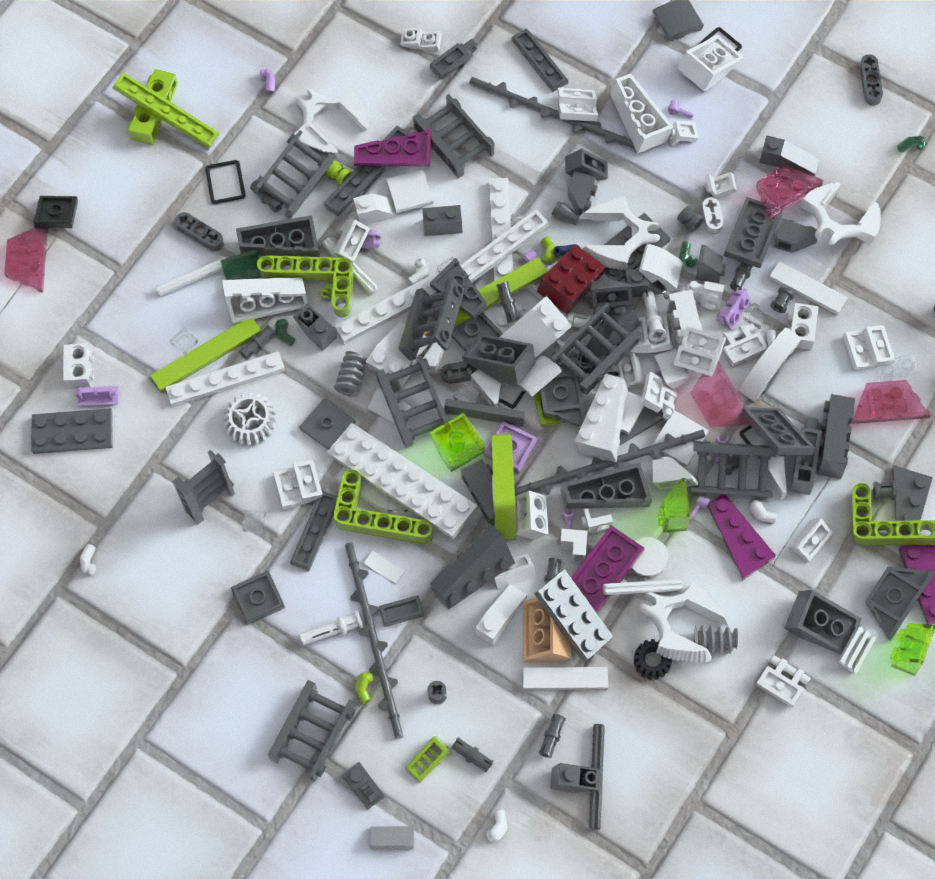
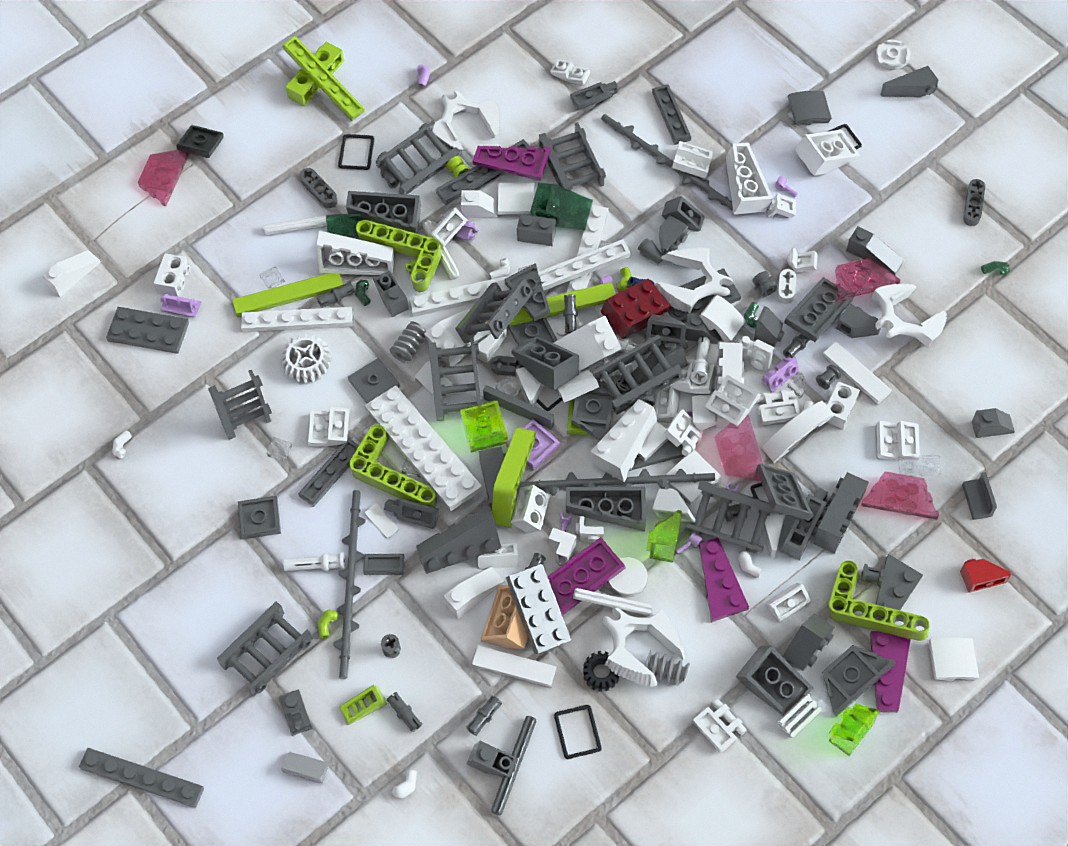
camera: 15 degrees right, 5 degrees down
none -> dark grey hinge [384,498,439,529]
none -> clear green slope [530,182,593,230]
none -> black piece [554,705,602,759]
none -> dark grey brick [782,613,835,671]

